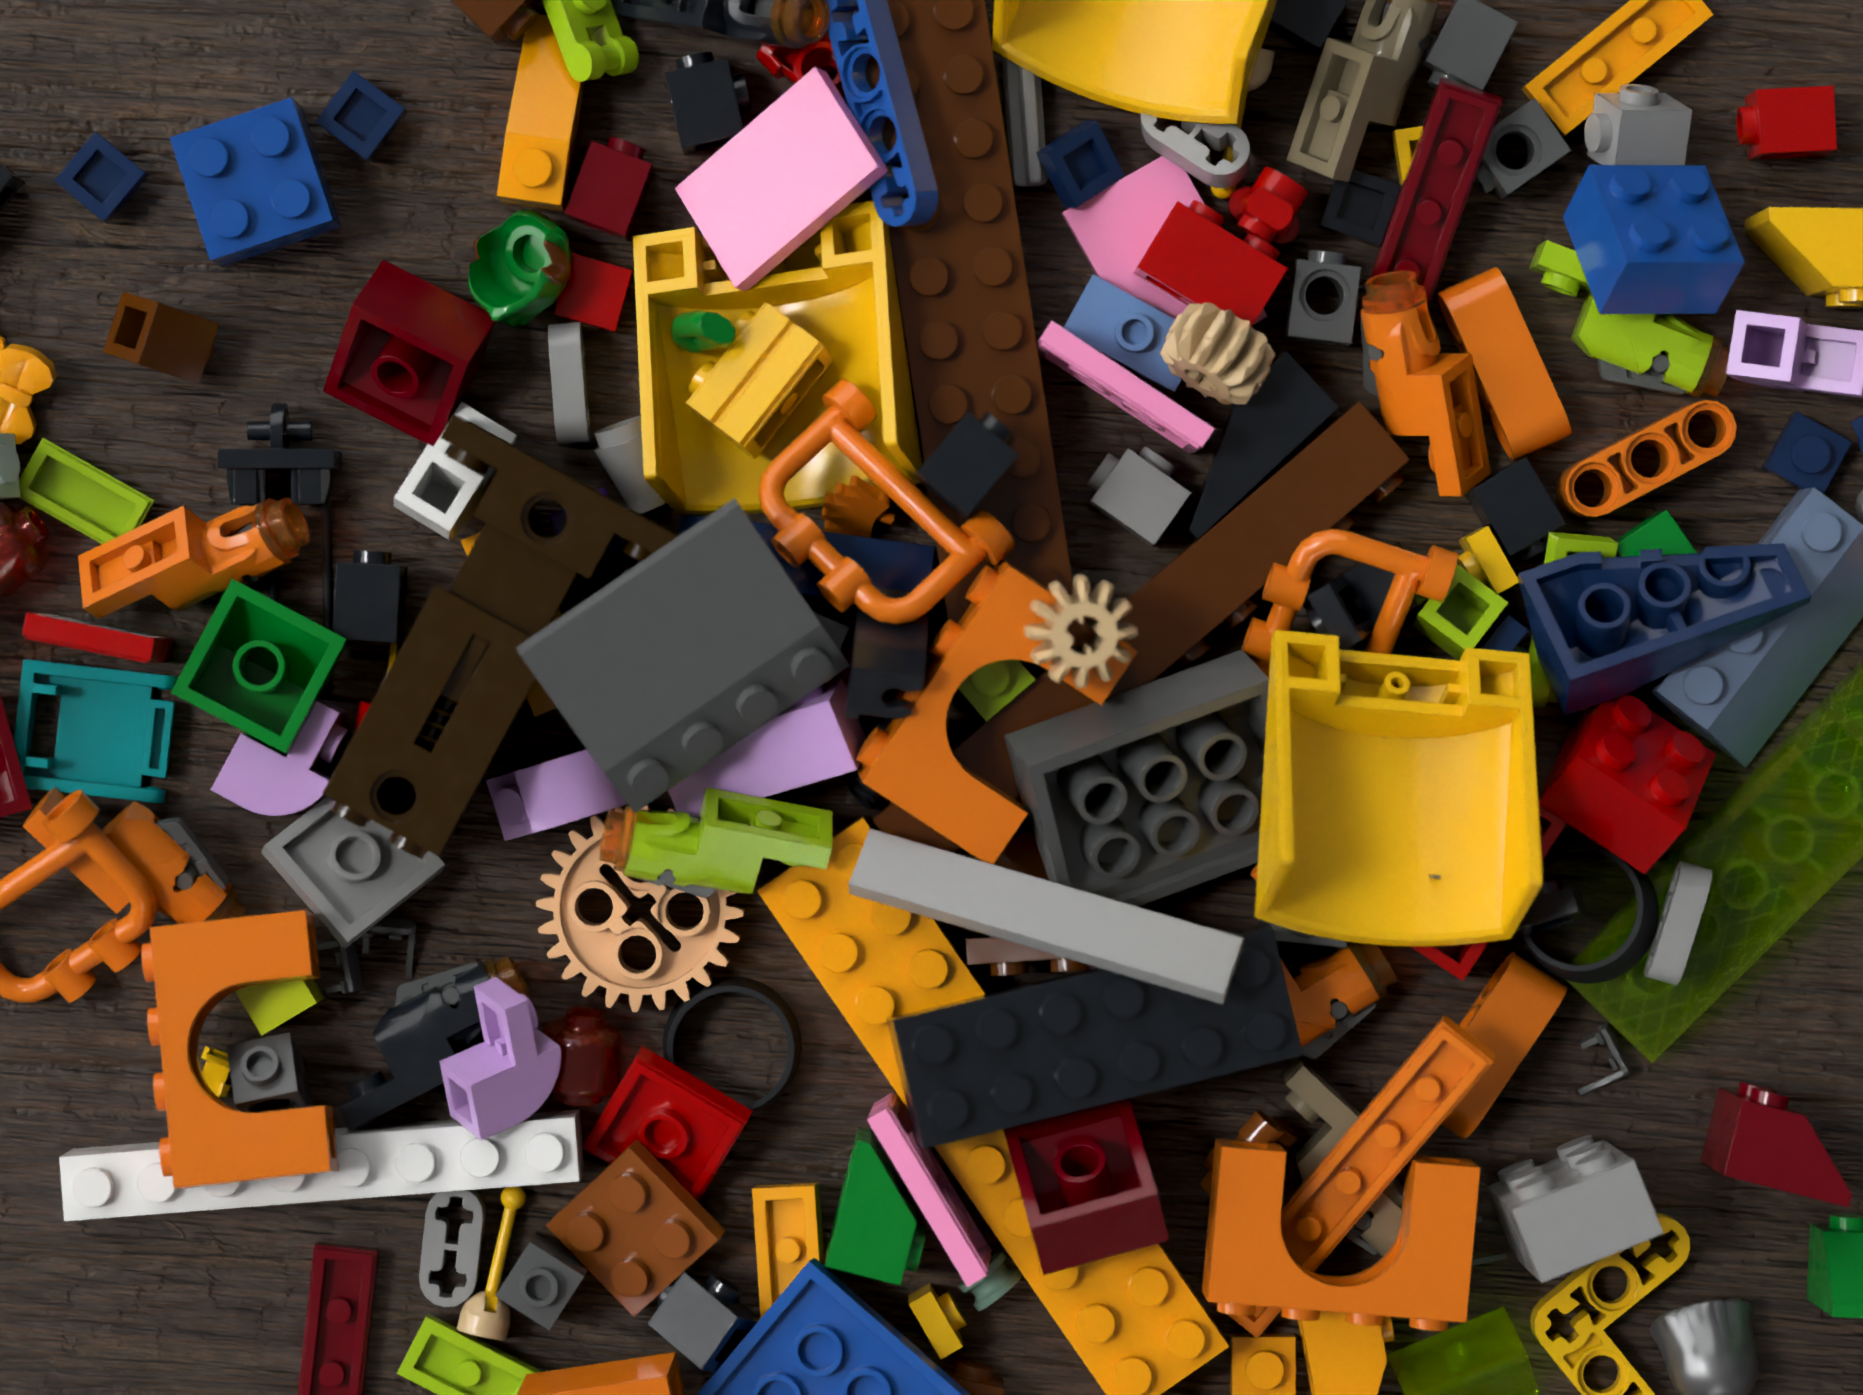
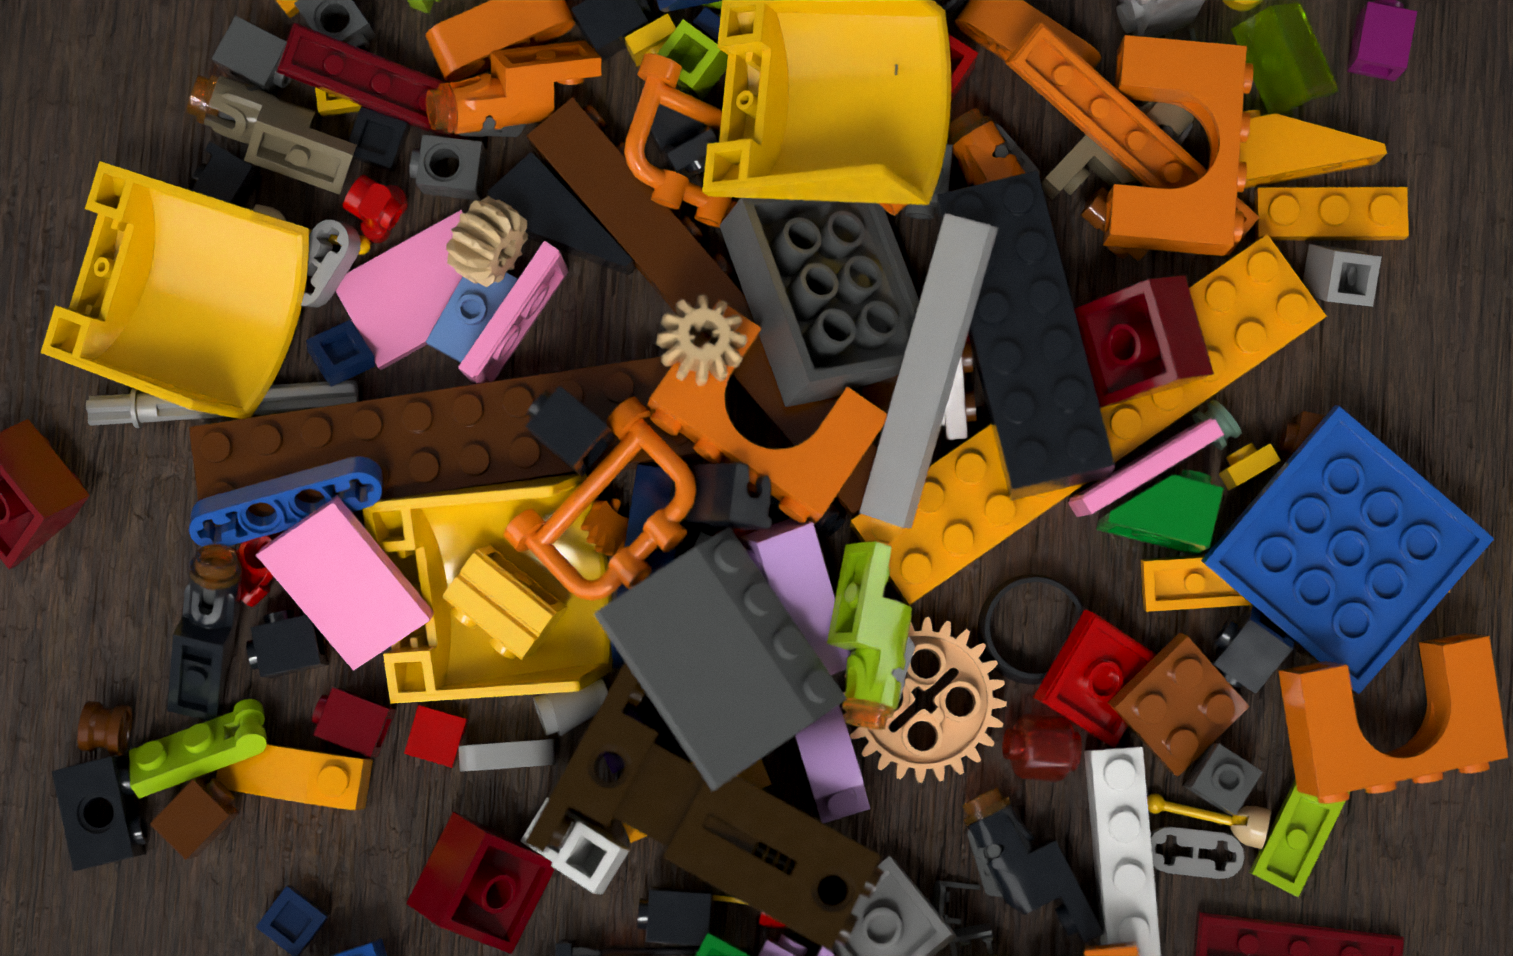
camera: 80 degrees left, 5 degrees down
lavender brick [439,977,561,1140] -> none
green hair [468,209,572,326] -> none
green piece [671,311,735,353] -> none
lime brick [957,660,1035,722] -> none
light grey brick [1087,446,1191,547] -> none
red brick [1134,200,1288,327] -> none

